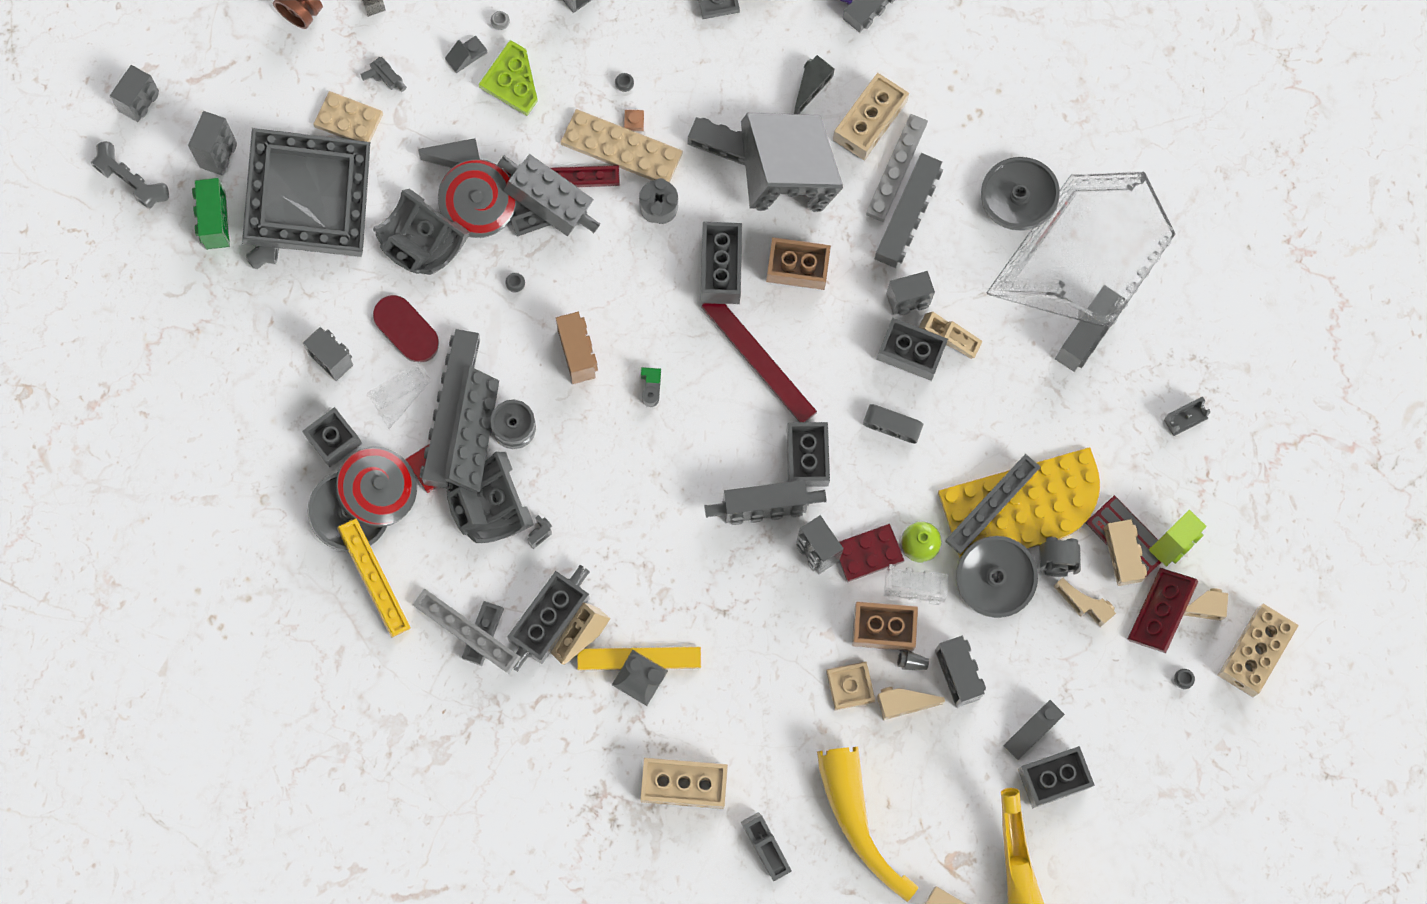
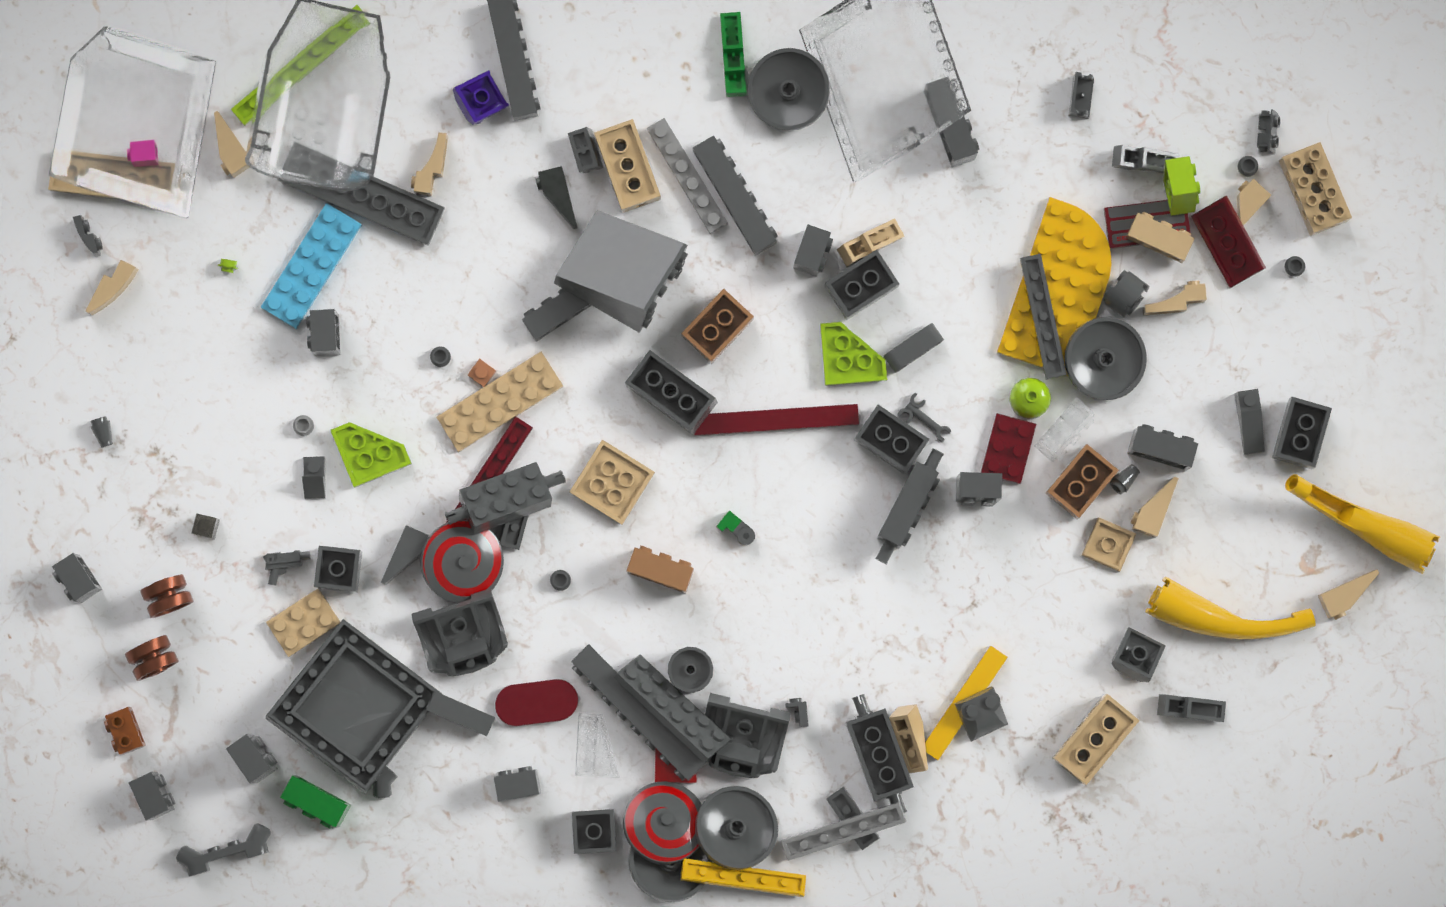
camera: 50 degrees left, 10 degrees up
dark grey brick [639,178,678,224] -> none
none -> dark orange brick [104,707,146,755]
none -> copper wheel [125,635,179,681]
none -> dark grey brick [314,545,362,593]
none -> dark grey slope [425,691,495,736]
none -> dark grey hinge [568,127,603,173]
none -> tan plate [570,440,655,525]
none -> dark grey dish [695,786,778,870]
none -> green slope [720,12,747,97]
none -> lime plate [820,322,887,386]
none -> dark grey bar [897,393,951,442]
none -> dark grey slope [1111,627,1166,682]
none -> dark grey slope [1112,145,1179,173]
none -> dark grey plate [1237,156,1258,177]
none -> dark grey hinge [1257,109,1281,154]

